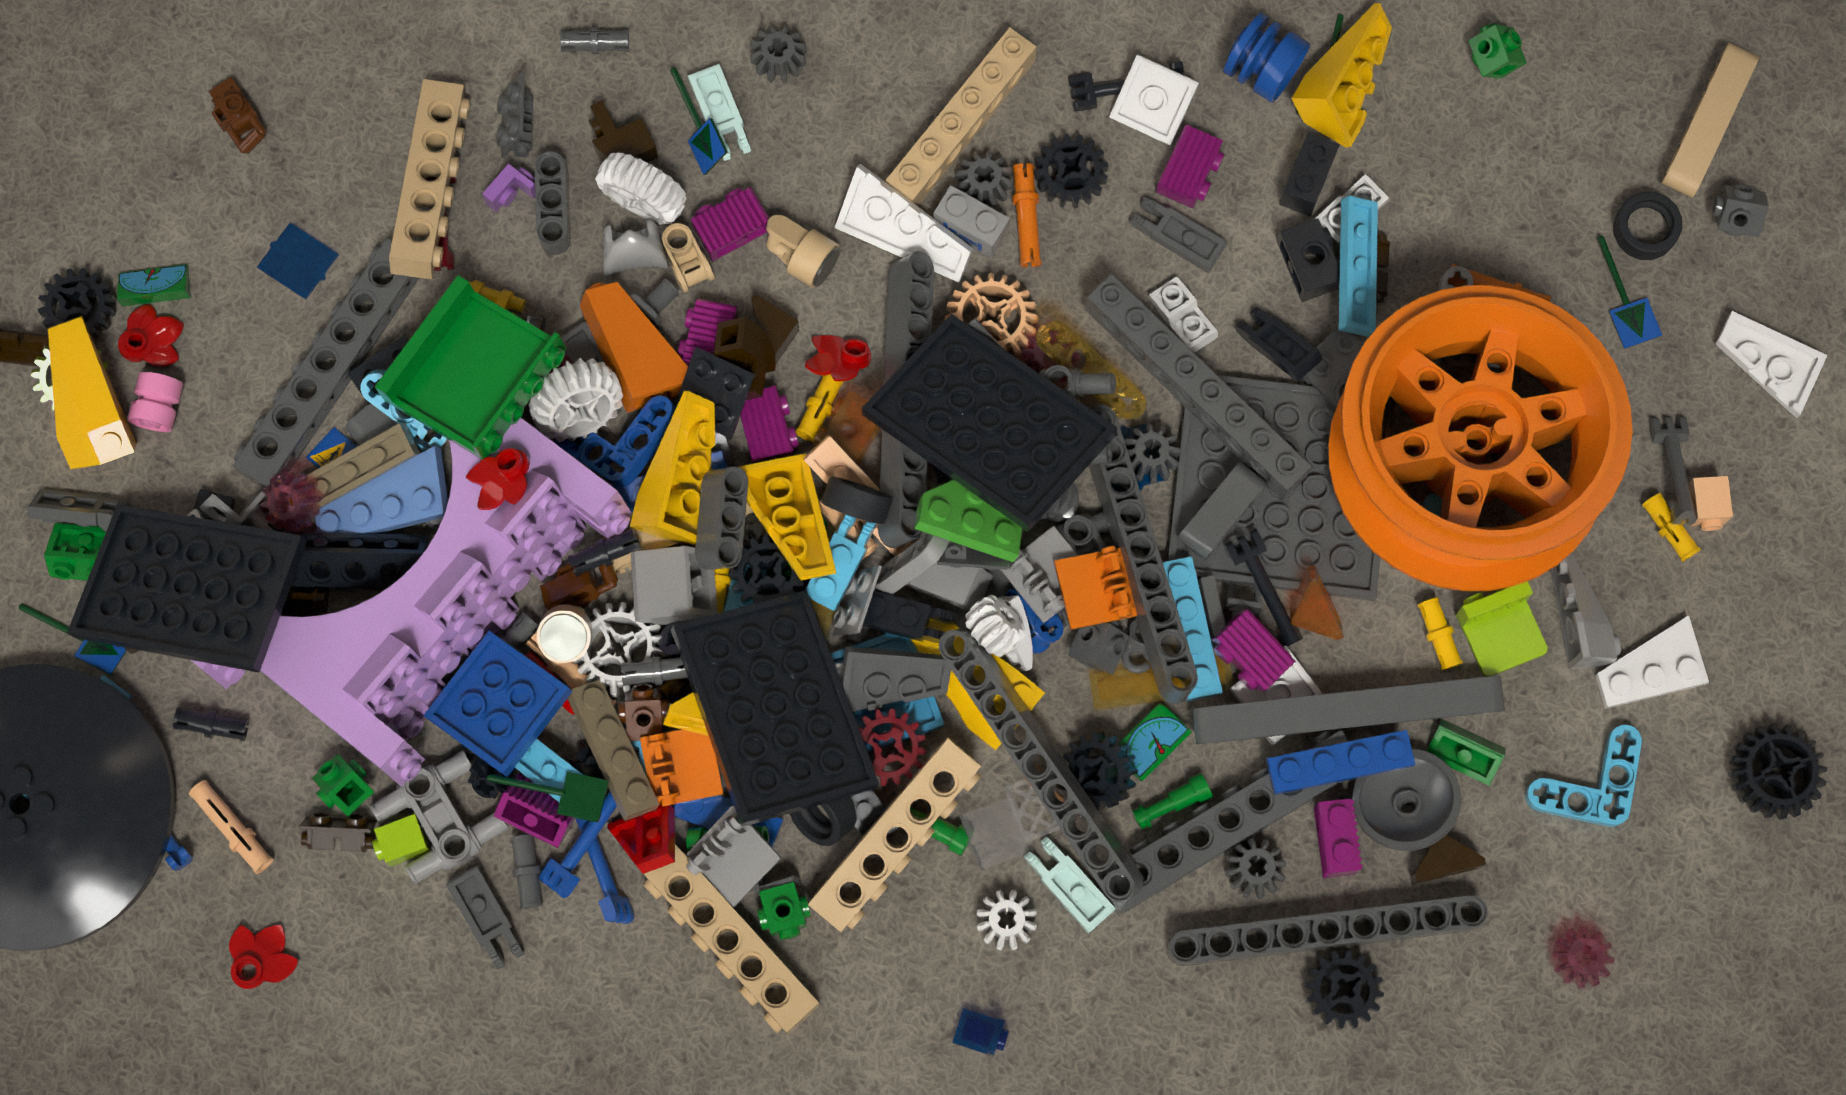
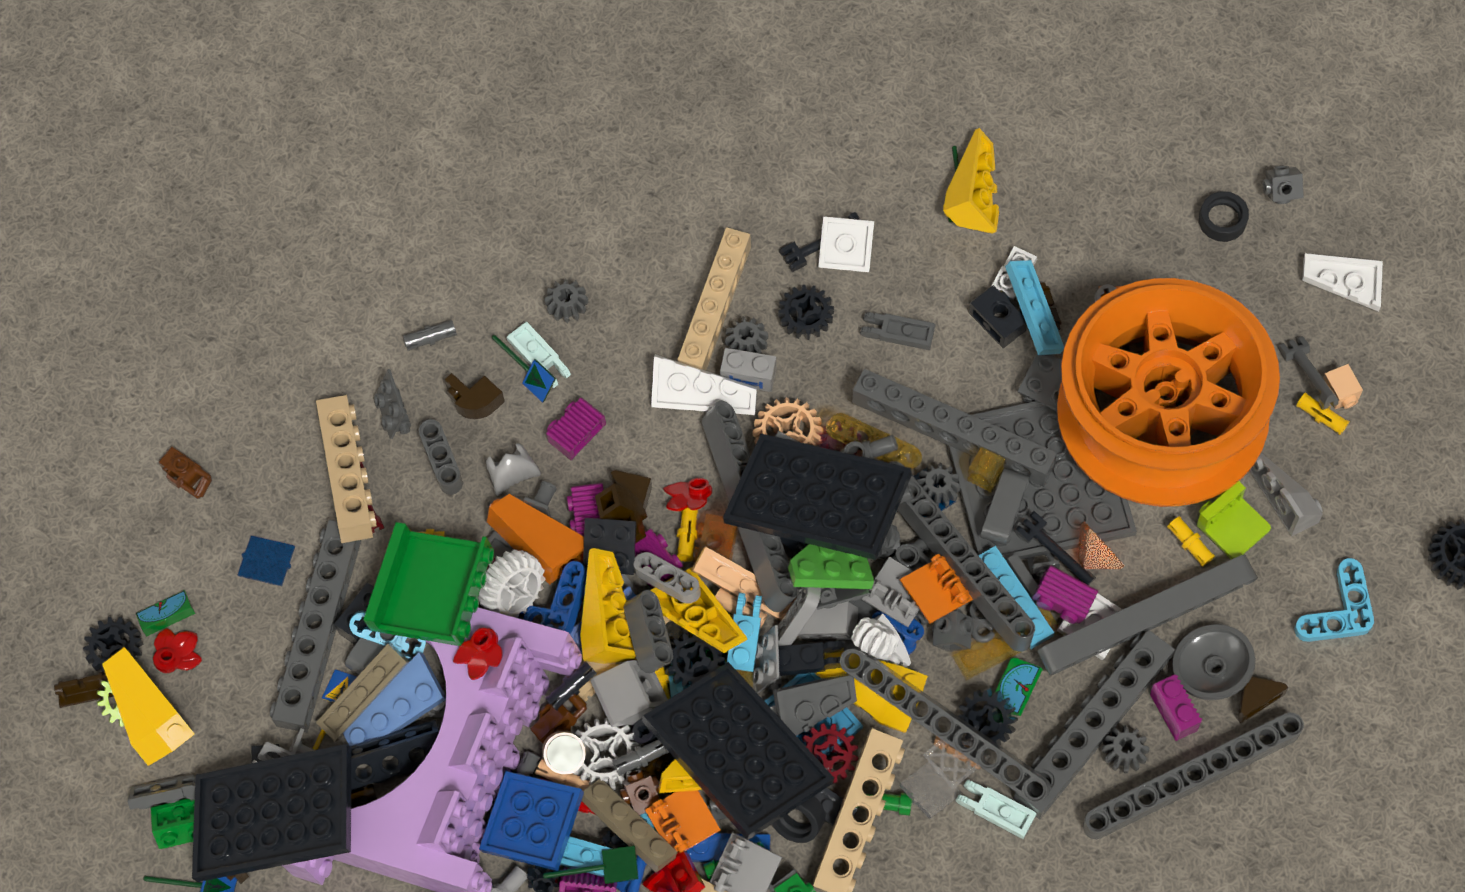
camera: 15 degrees left, 10 degrees down
bright pink wheel [127,372,184,432] -> none
clear pink gear [260,472,323,532] -> none
medium lavender bracket [482,163,535,212] -> none
white gear [595,153,687,225] -> none
tan piece [662,223,715,293] -> none
tan piece [766,215,840,288] -> none
black tyre [821,476,893,524] -> none
white gear [976,890,1037,951] -> none
orange pin [1012,163,1042,268] -> none
green piece [1132,773,1213,830] -> none
white slope [1149,277,1218,353] -> none
magenta brick [1156,125,1225,209] -> none
blue wheel [1223,12,1311,103] -> none
black hinge [1234,307,1323,382] -> none
blue plate [1266,730,1416,795] -> none
black brick [1279,132,1340,217] -> none
black gear [1304,950,1384,1030] -> none
green slope [1426,718,1506,786] -> none
green brick [1468,23,1527,79] -> none
clear pink gear [1551,926,1615,989] -> none
white wing [1595,615,1709,709] -> none
piece [1598,236,1662,349] -> none
tan beam [1661,42,1760,198] -> none
none -> light grey beam [633,552,701,603]
none -> clear yellow brick [967,447,1005,492]

